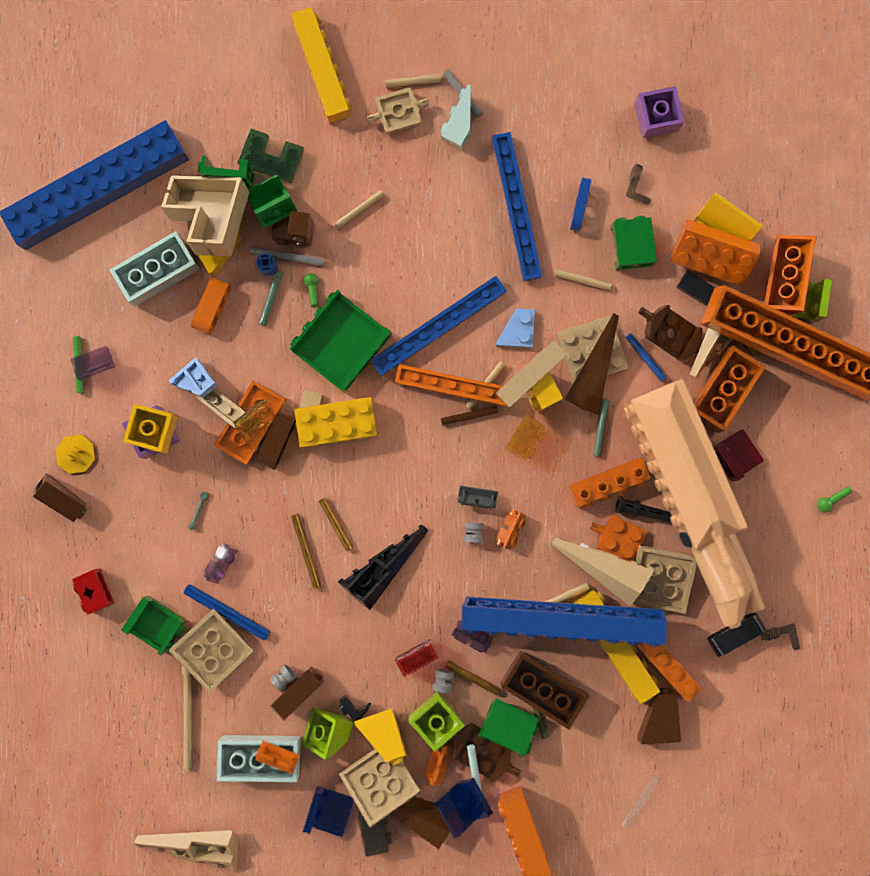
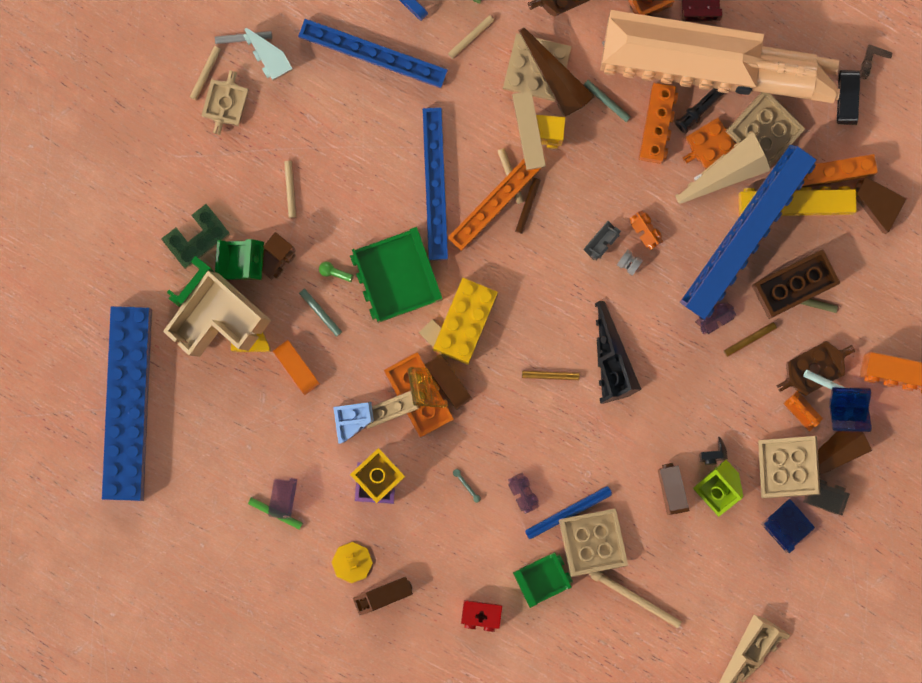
camera: 60 degrees left, 0 degrees up
light aqua brick [110,231,200,307] -> none
light aqua brick [217,735,301,782] -> none
light grey bar [249,246,325,266] -> none
orange hinge [255,740,300,774] -> none
blue wheel [256,253,278,276] -> none
light grey wheel [270,664,298,693] -> none
yellow brick [291,7,352,124] -> none
pearl gold bar [291,514,321,589] -> none
yellow slope [354,709,408,766] -> none
clear red brick [395,639,438,677] -> none
lime slope [409,691,465,752] -> none
light grey wheel [432,669,454,693] -> none
green panel [478,698,539,757] -> none
light blue wing [496,309,535,348] -> none
clear yellow brick [505,415,546,460] -> none
tan bar [545,583,590,603] -> none
blue bar [625,333,667,381] -> none

